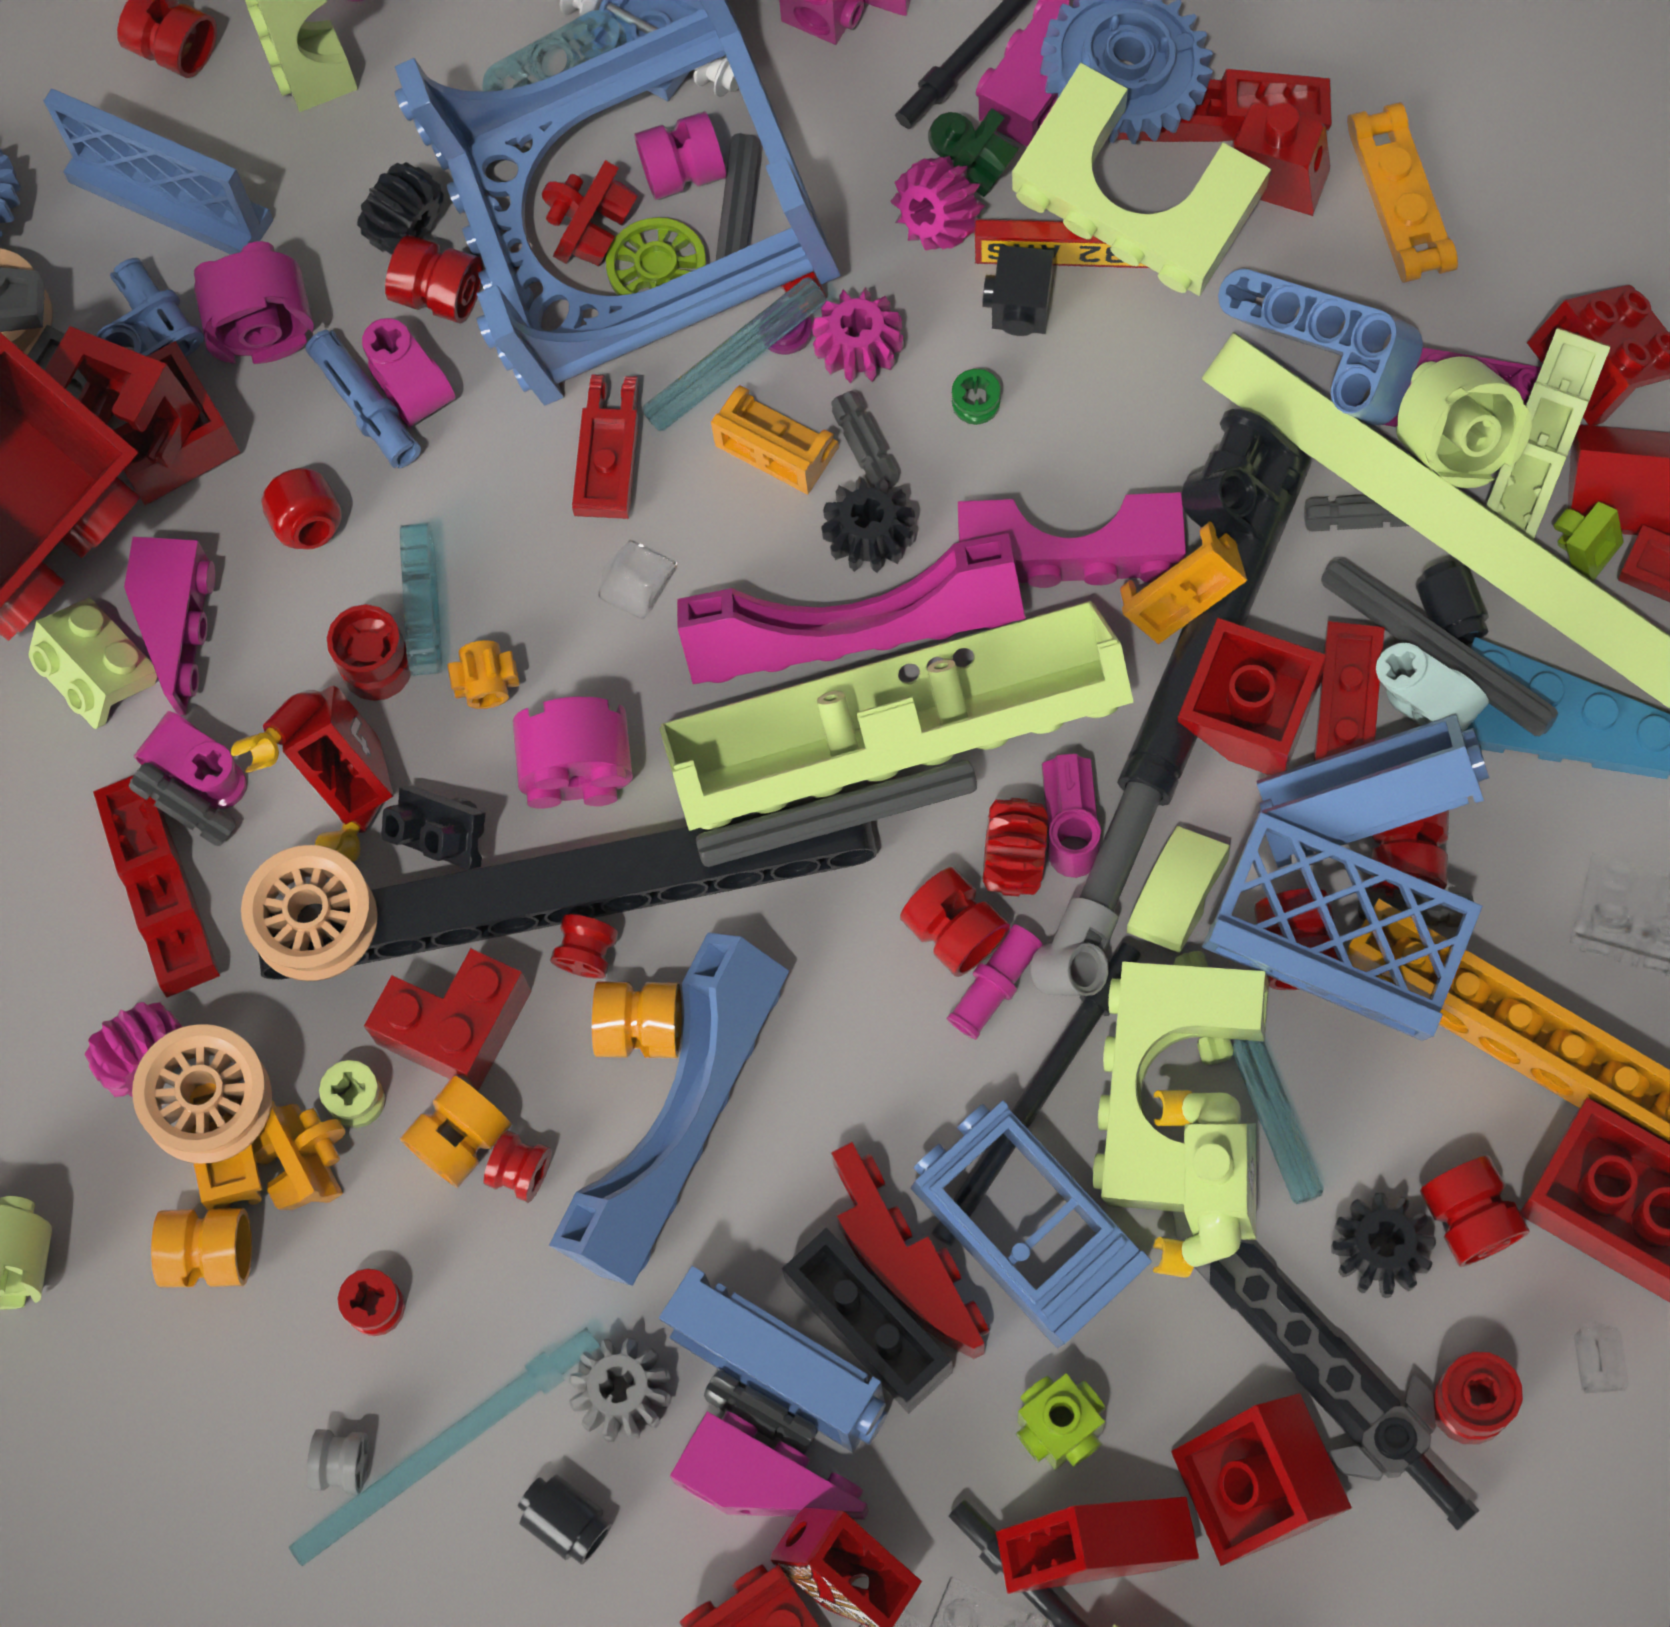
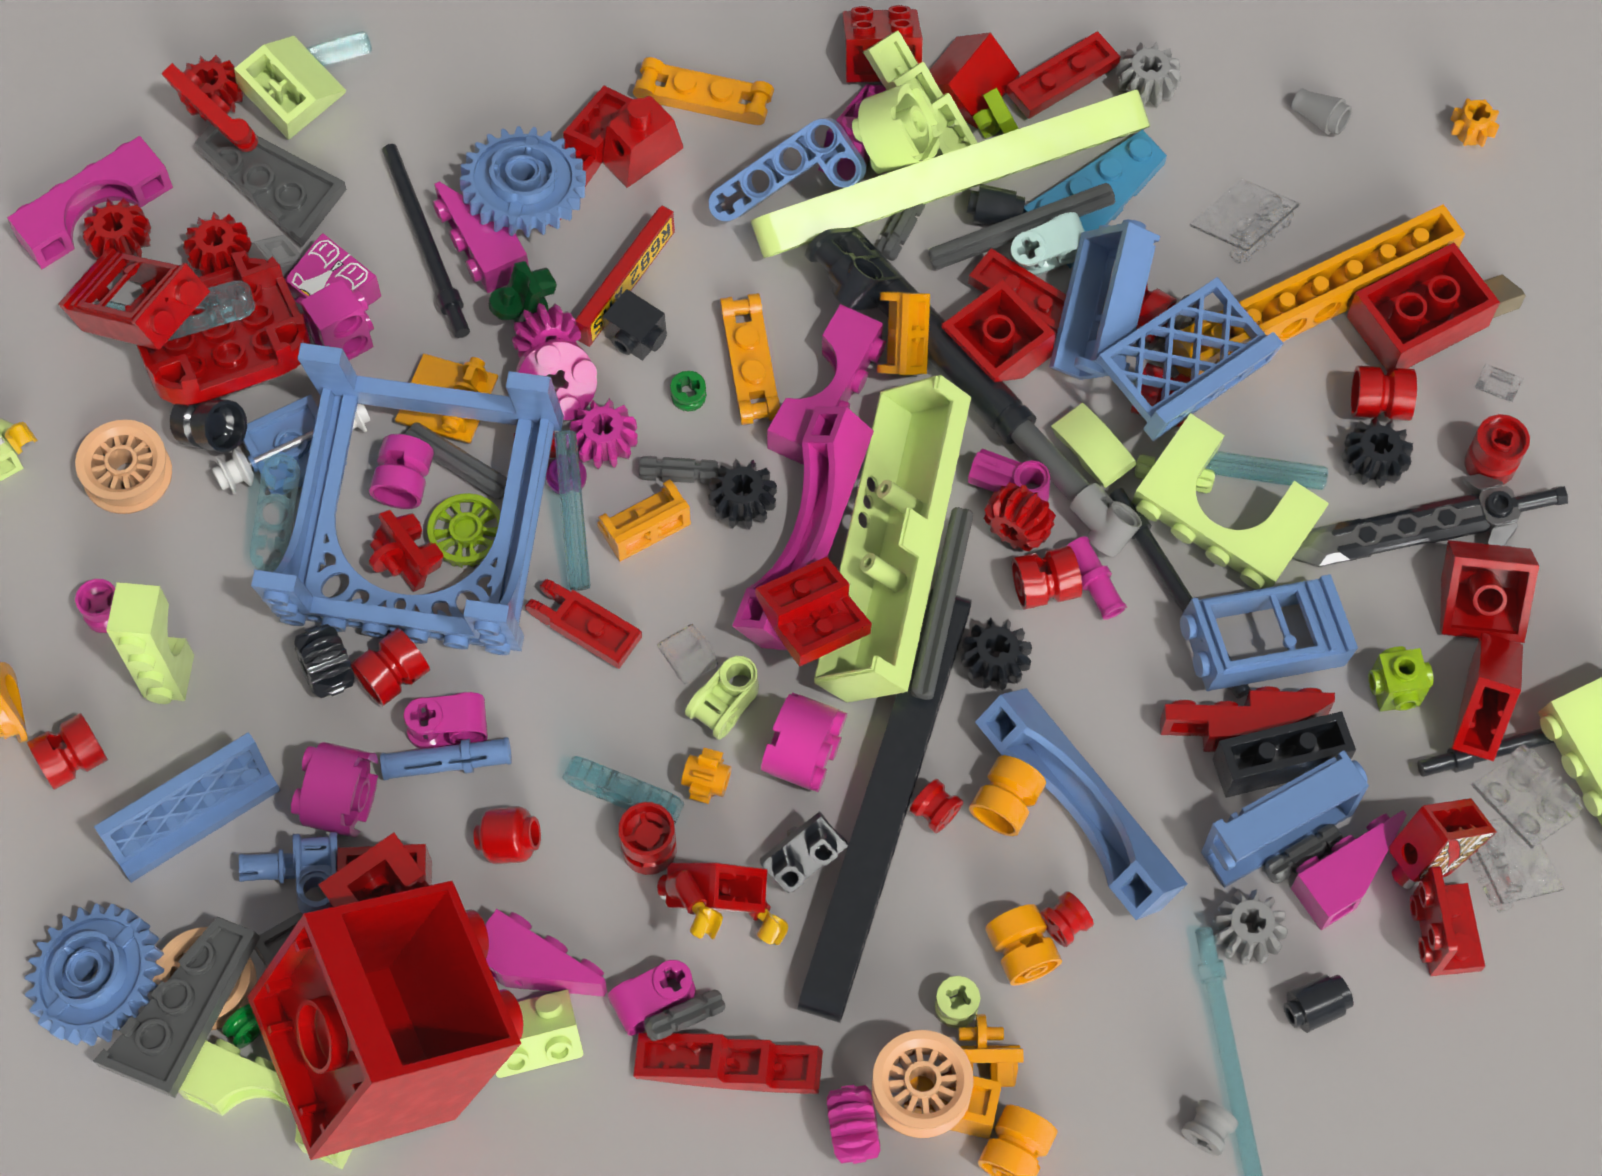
camera: 70 degrees left, 5 degrees down
light nougat wheel [241,845,378,981] -> none
red wheel [337,1268,405,1336] -> none
red brick [364,948,532,1091] -> none
yellowish green arch [1012,62,1271,296] -> none
yellowish green torso [1153,1090,1256,1278] -> none
none -> light orange hinge [395,353,499,444]
none -> plate [516,339,597,421]
none -> yellowish green piece [685,656,759,740]
none -> light orange plate [720,293,780,425]
none -> red slope [755,556,872,667]
none -> black gear [961,618,1032,691]

